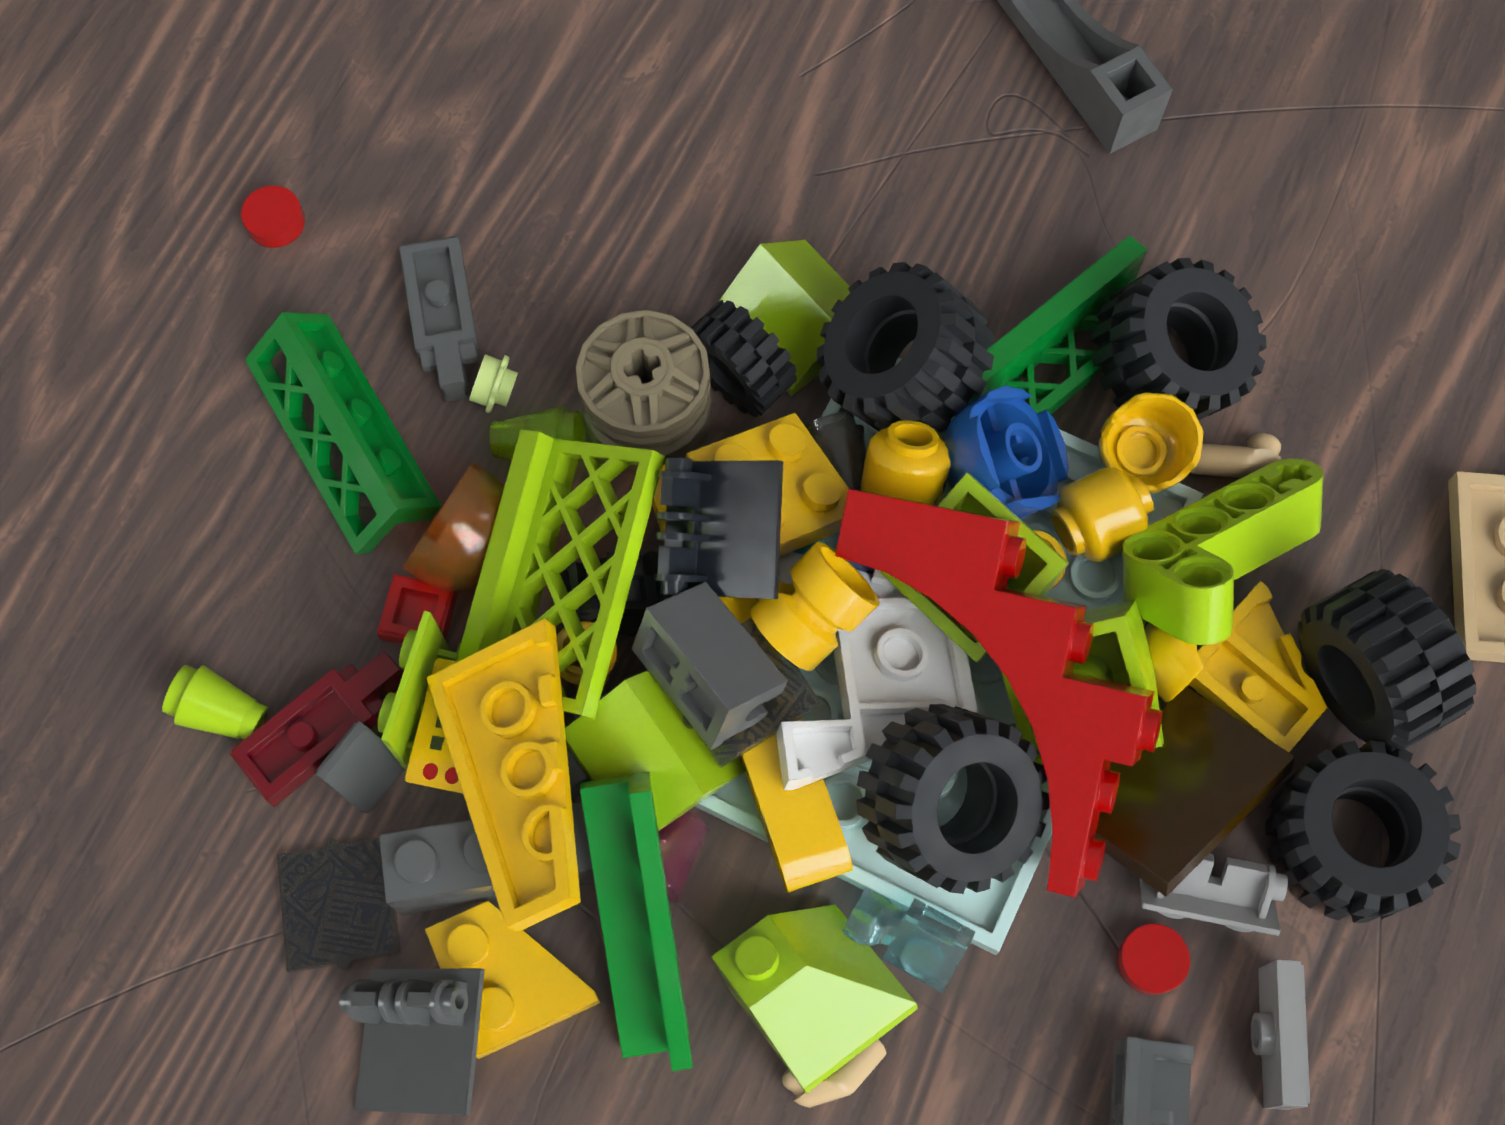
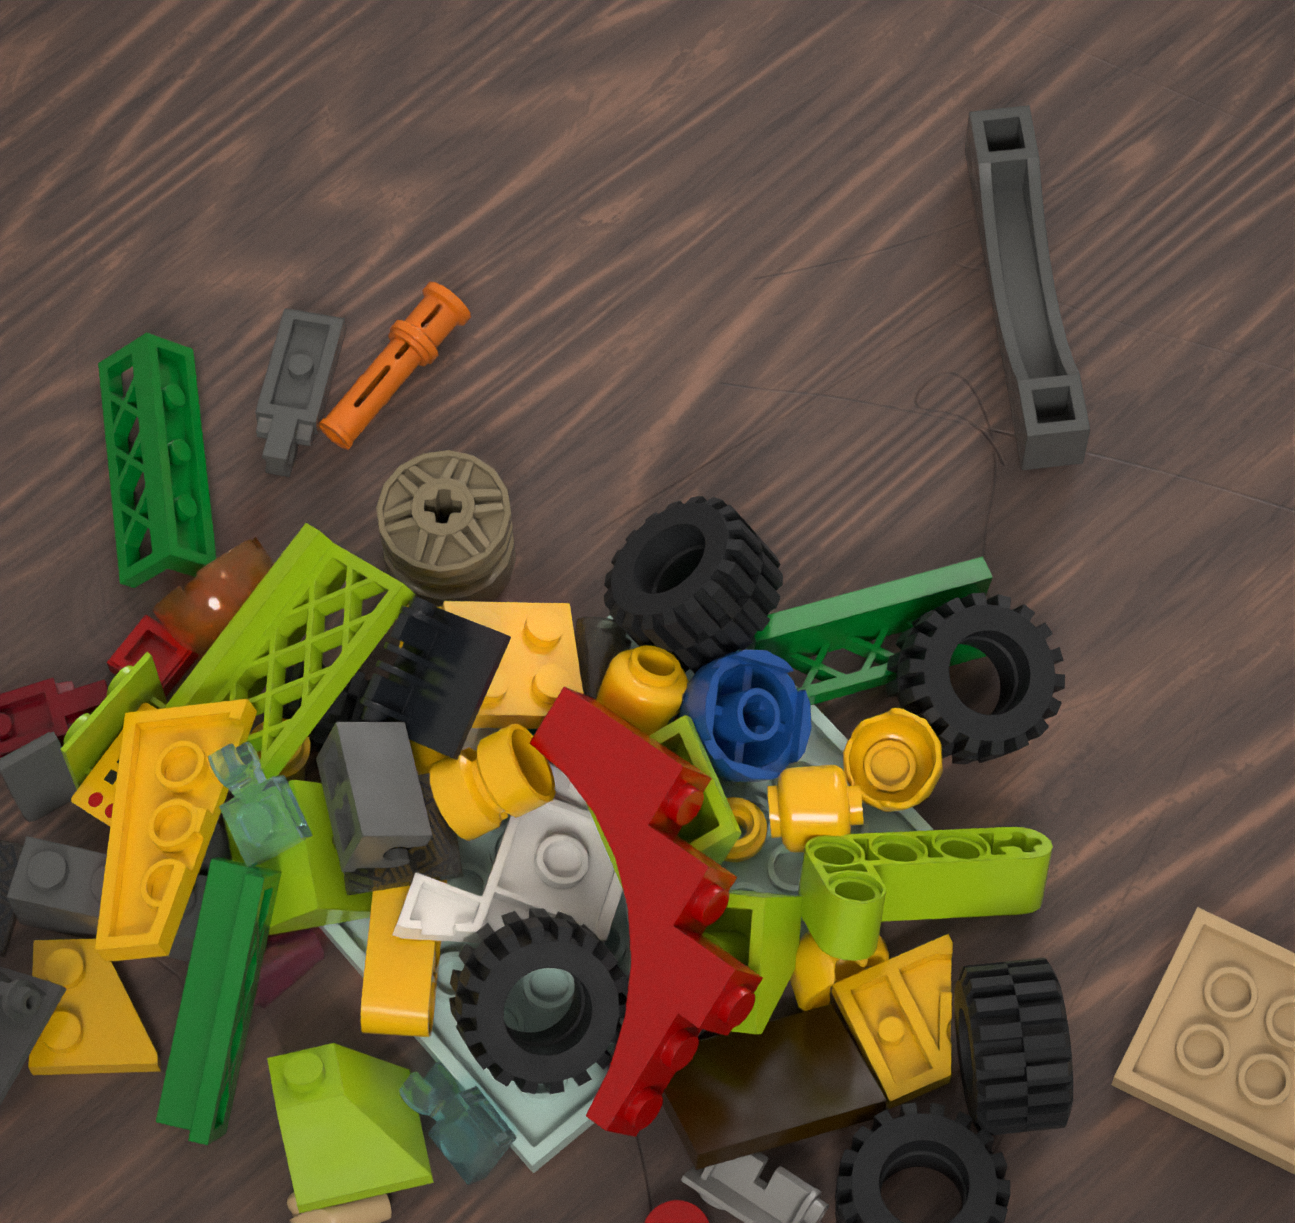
camera: 25 degrees right, 5 degrees down
red tile [241,185,305,248] -> none
yellowish green plate [469,354,518,413] -> none
clear neon green cone [490,405,585,461] -> none
black tyre [691,300,797,417] -> none
lime slope [719,240,850,396] -> none
tan arm [1191,433,1282,478] -> none
none -> clear light blue plate [208,742,313,867]
none -> orange pin [319,281,471,450]

